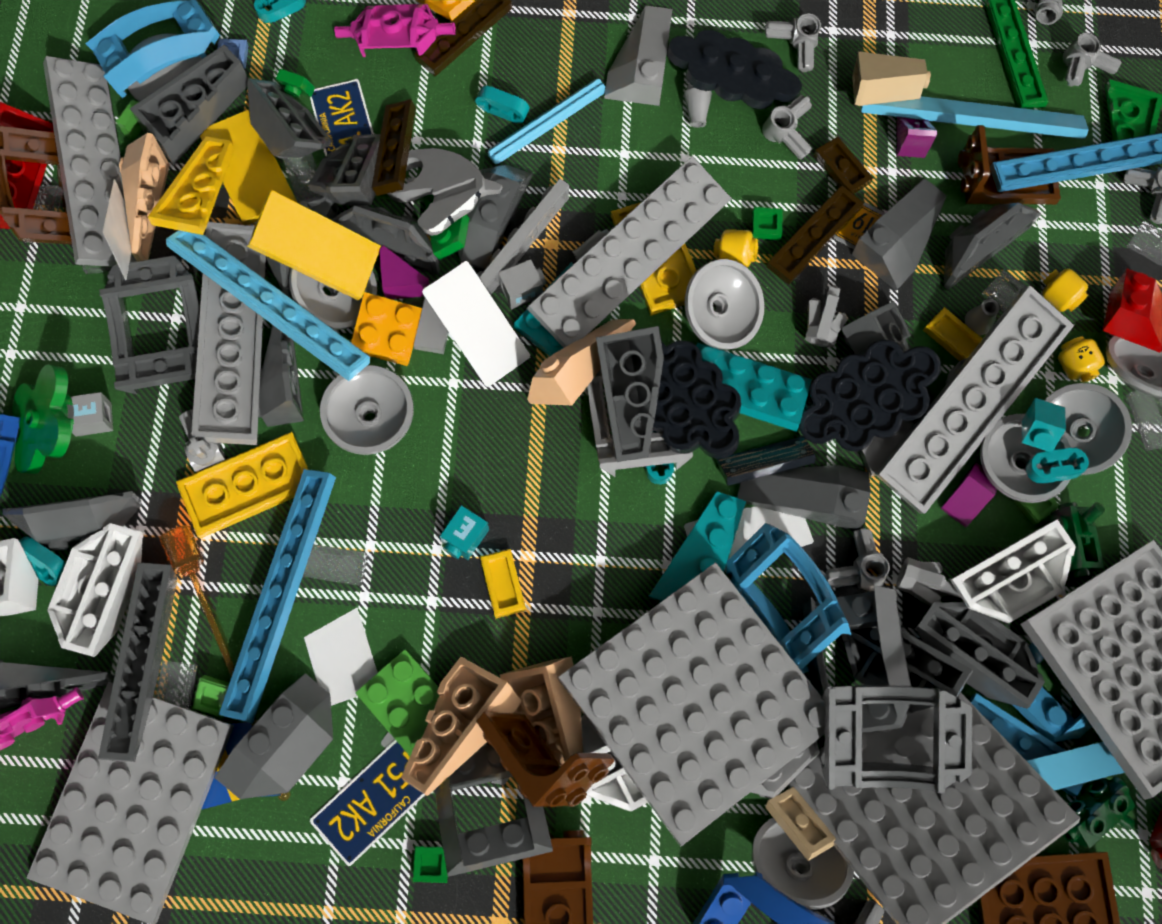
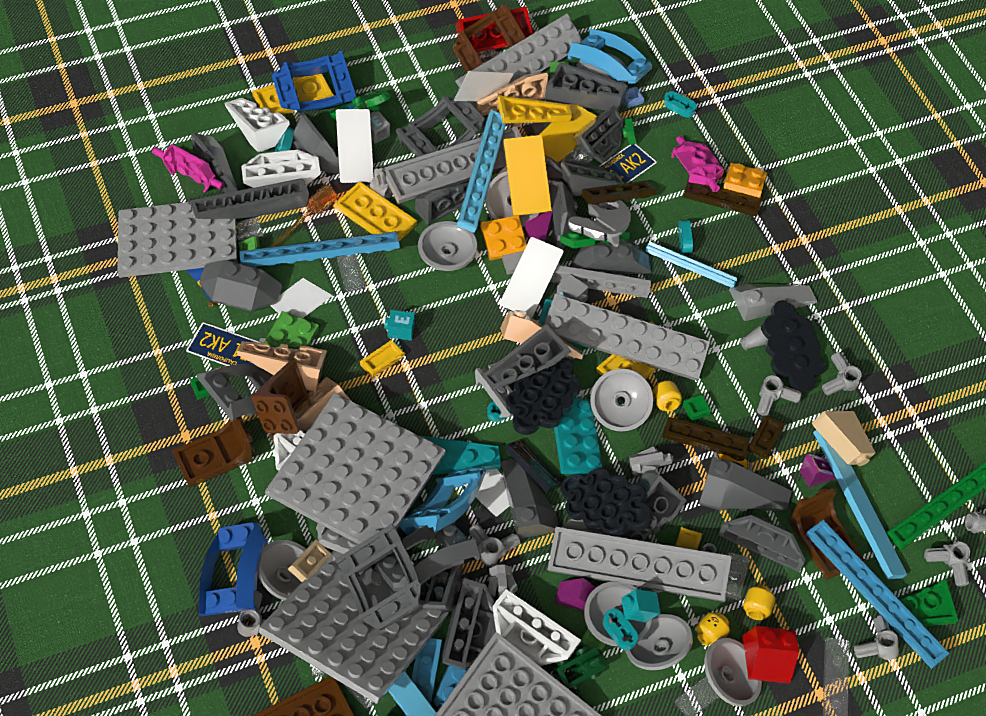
camera: 65 degrees right, 15 degrees down
none -> white sticker [336,109,374,183]

